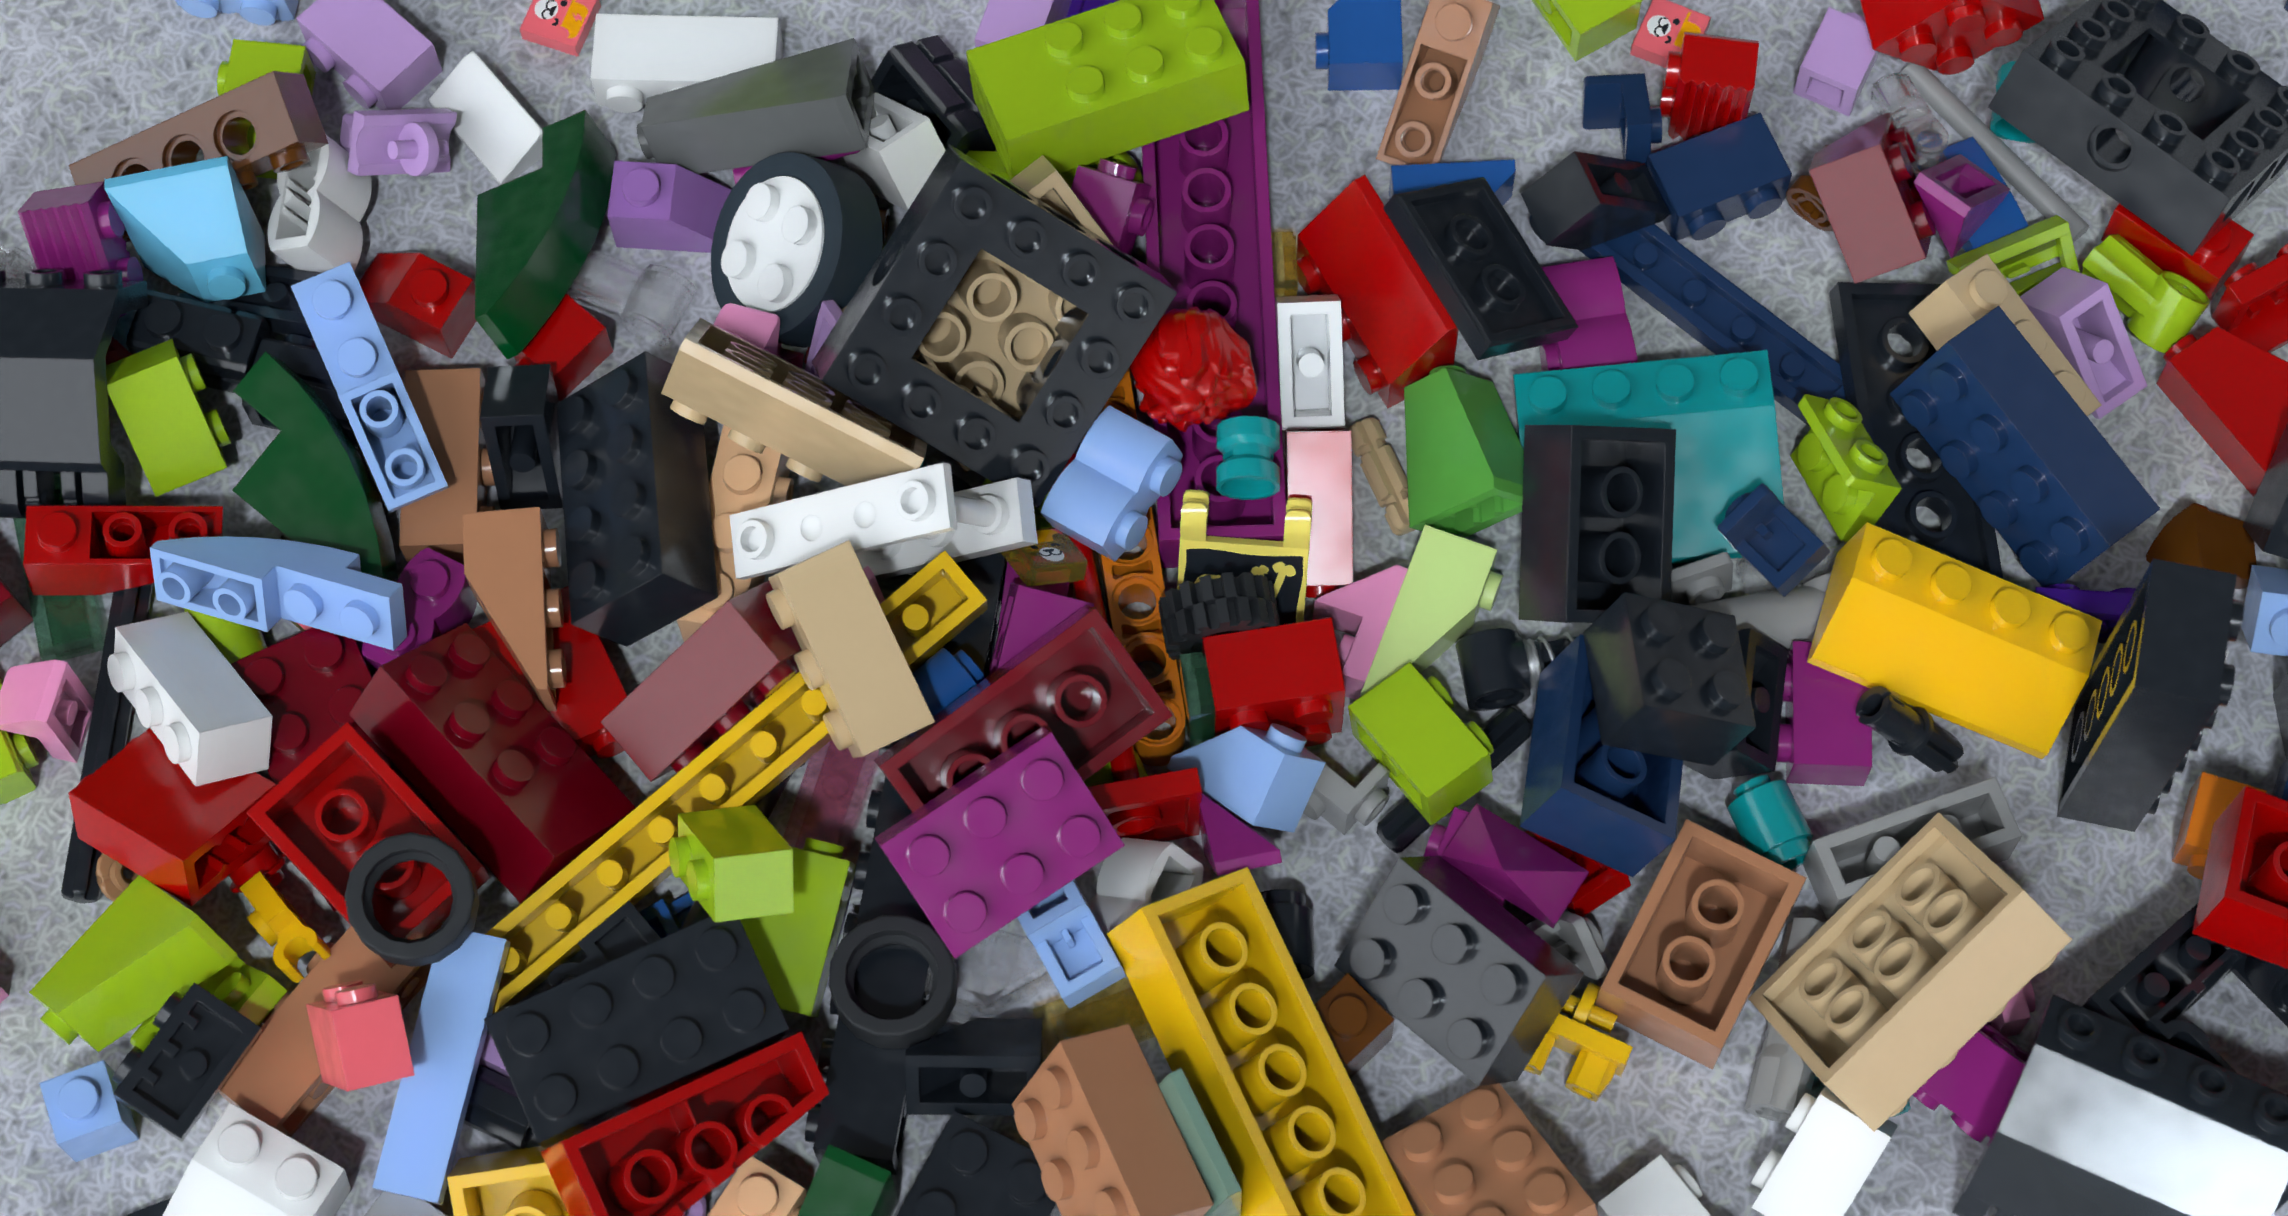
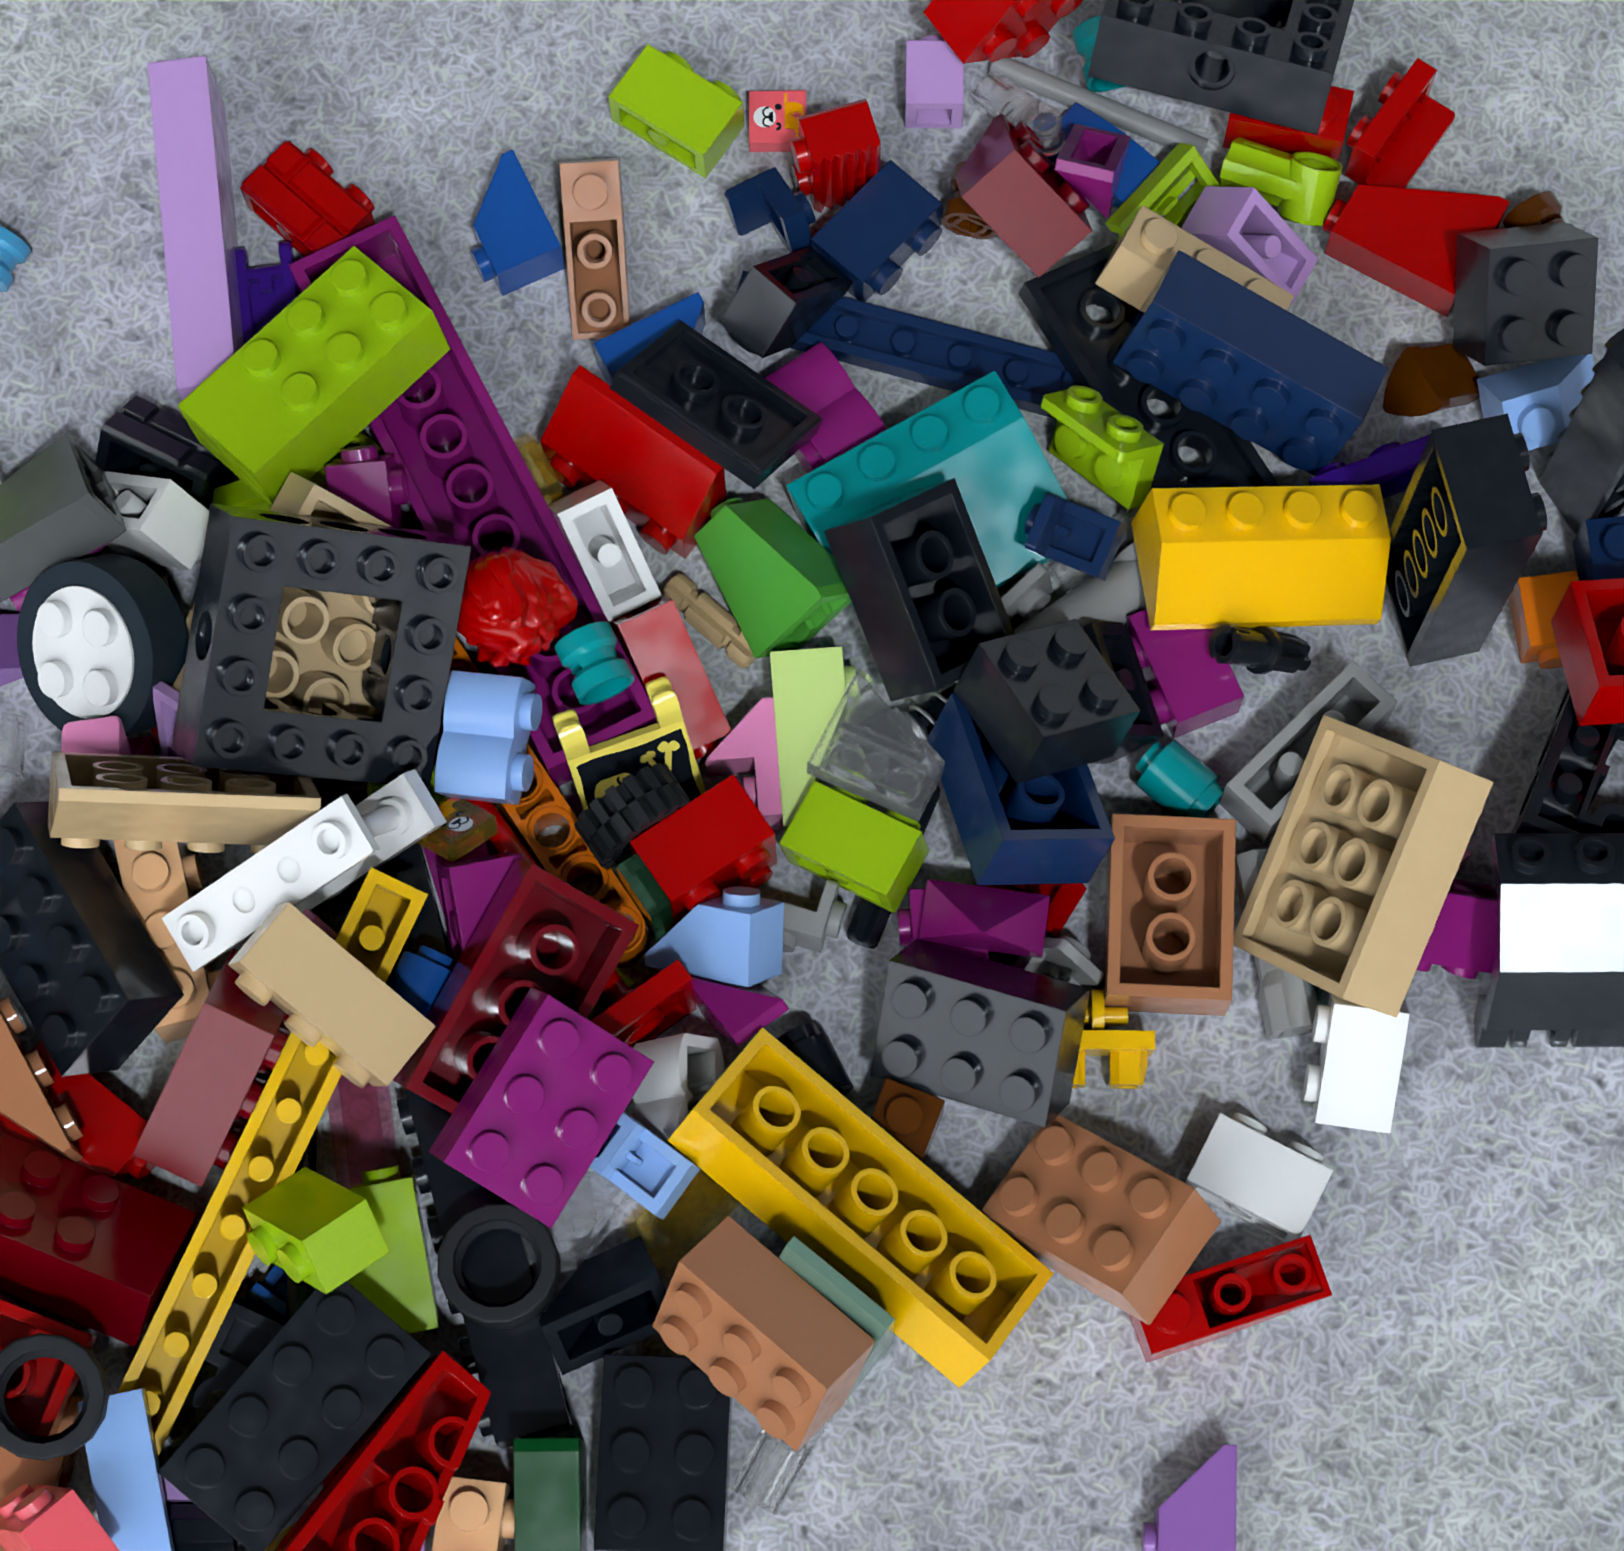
camera: 25 degrees left, 5 degrees up
none -> clear wing [807,669,945,822]

